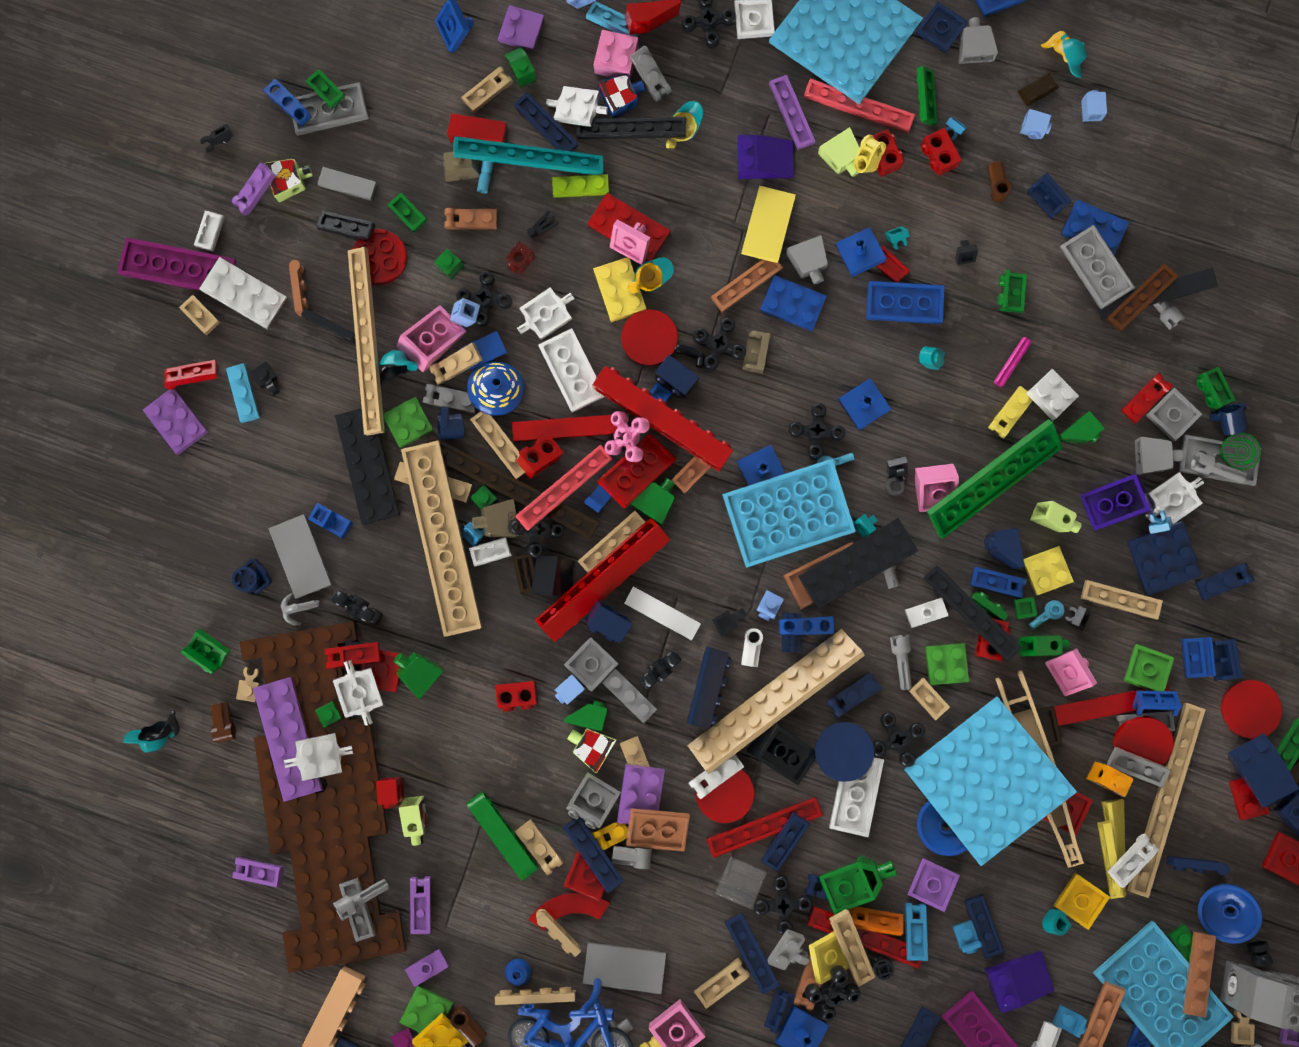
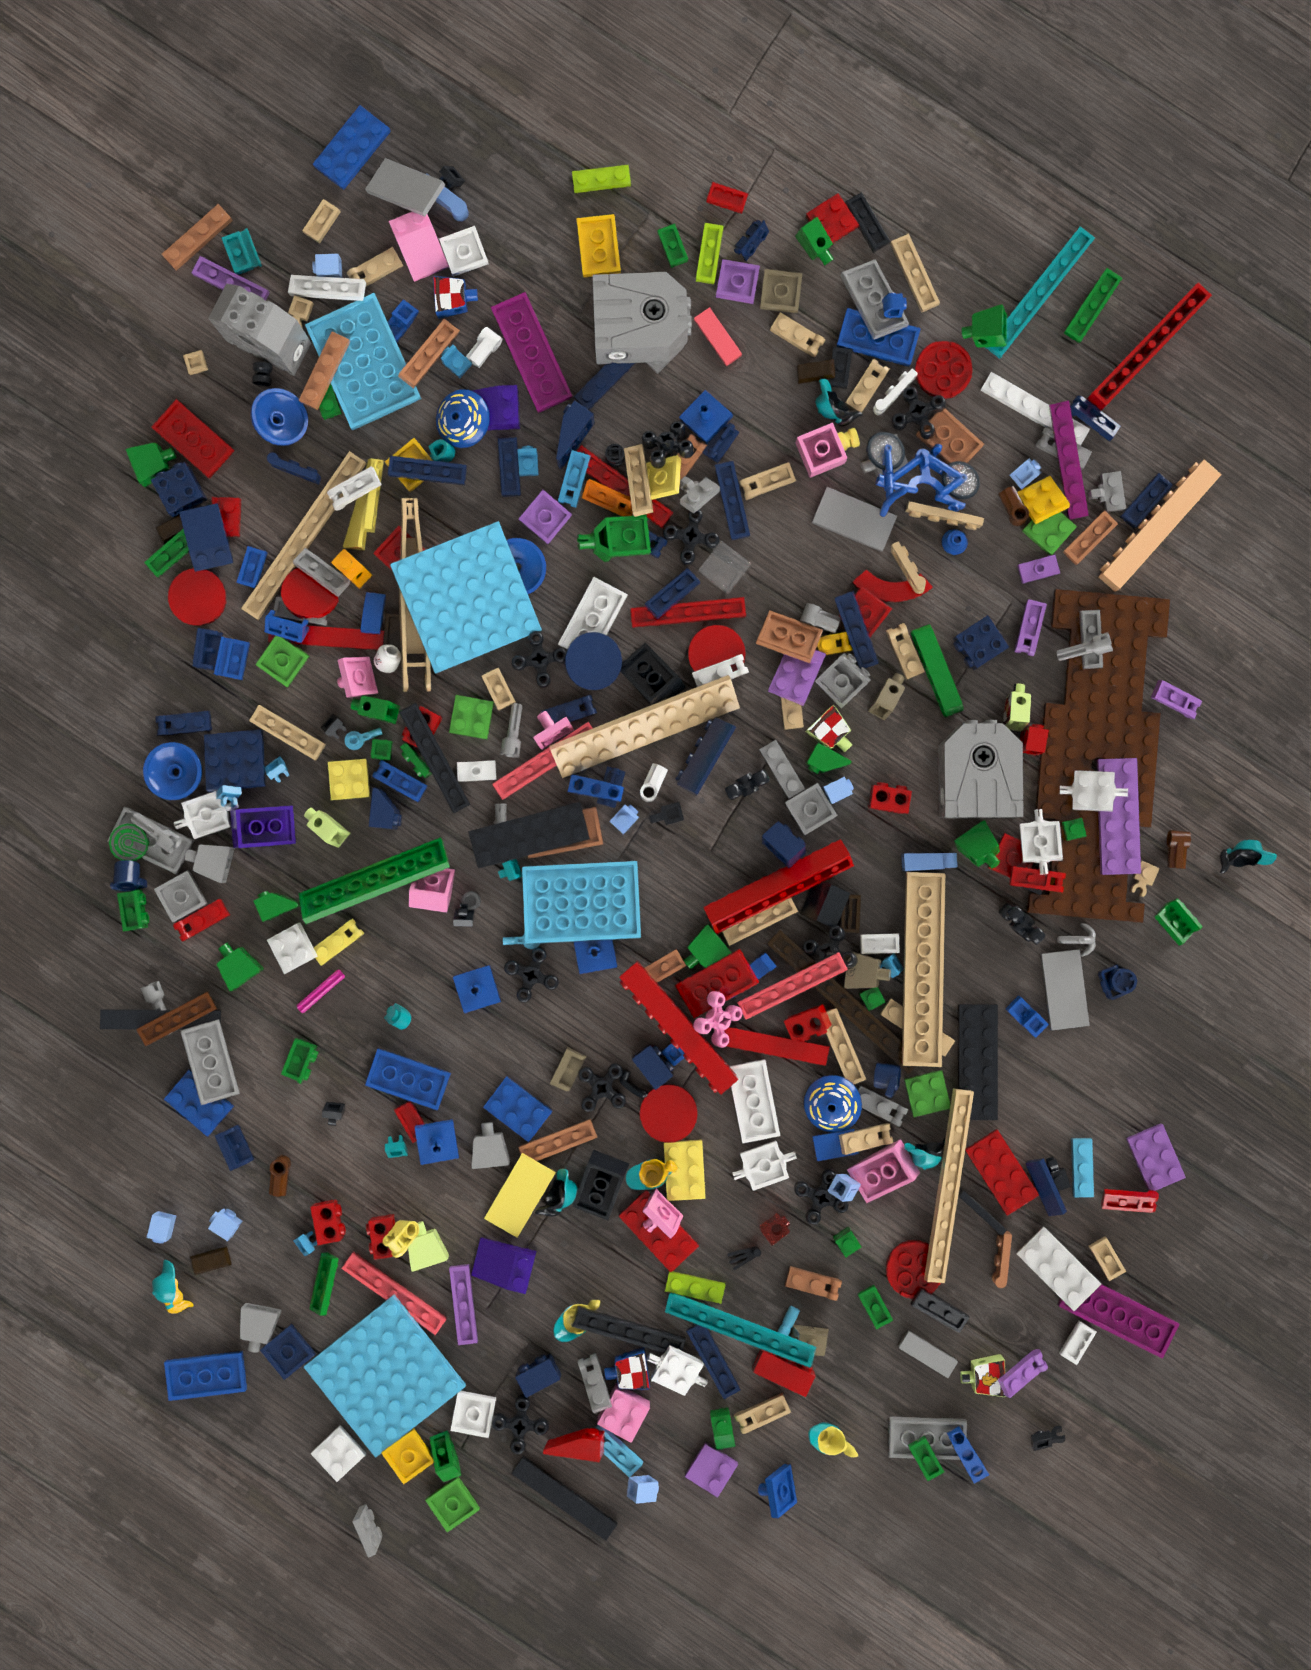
camera: 175 degrees left, 5 degrees up
white tile [624,587,701,641] -> none
none -> blue dish [143,742,202,800]
none -> green torso [217,942,264,991]
none -> blue plate [236,546,267,589]
none -> dark azure tile [265,756,289,782]
none -> blue slope [361,592,386,635]
none -> white head [374,644,402,673]
none -> dark blue plate [388,456,467,486]
none -> blue dish [436,390,490,448]
none -> coral tile [492,722,593,800]
none -> dark blue brick [515,1353,561,1398]
none -> bright pink tile [533,711,574,750]
none -> hair [535,1168,577,1217]
none -> dark blue slope [556,400,595,470]
none -> black slope [572,1150,629,1221]
none -> light yellow hair [808,1422,858,1457]
none -> dark tan torso [868,673,905,720]
none -> medium blue leg [901,853,958,871]
none -> light grey piece [938,720,1023,818]
none -> dark blue brick [953,615,1009,670]
none -> red plate [965,1129,1039,1216]
none -> dark blue tile [1025,1158,1067,1216]
none -> nougat plate [1063,510,1118,565]

